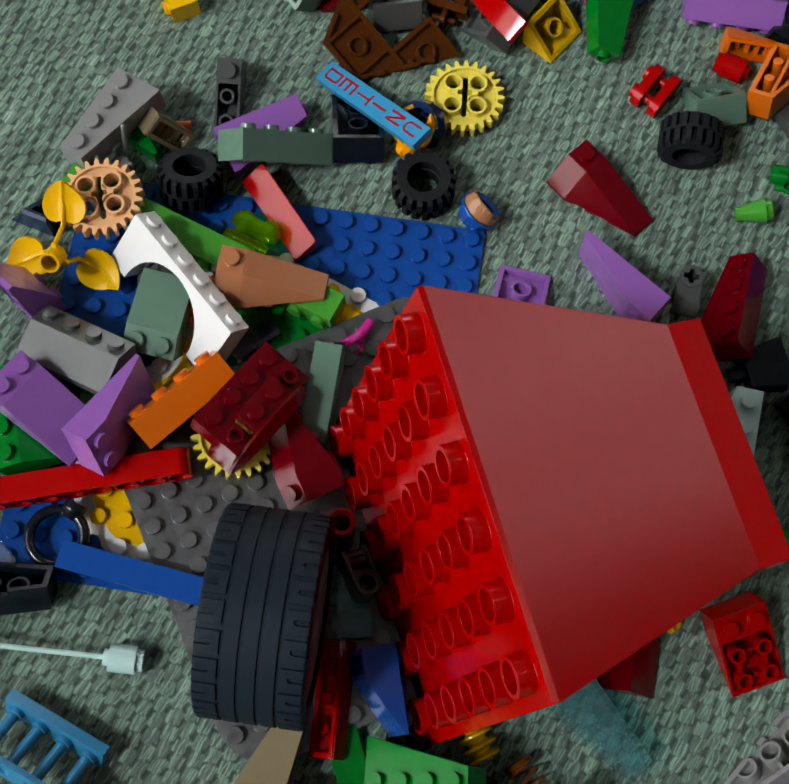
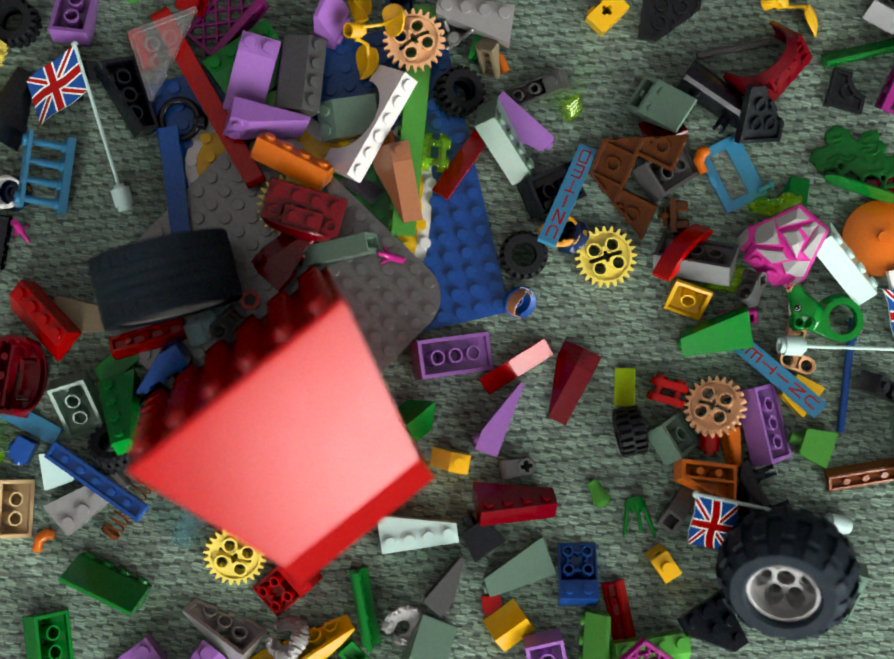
camera: 70 degrees right, 15 degrees up
none -> light yellow gear [203,529,267,585]
none -> slope [479,338,554,395]
none -> clear neon green slope [560,93,583,123]
none -> lime slope [614,368,635,407]
none -> light nougat gear [683,376,747,438]

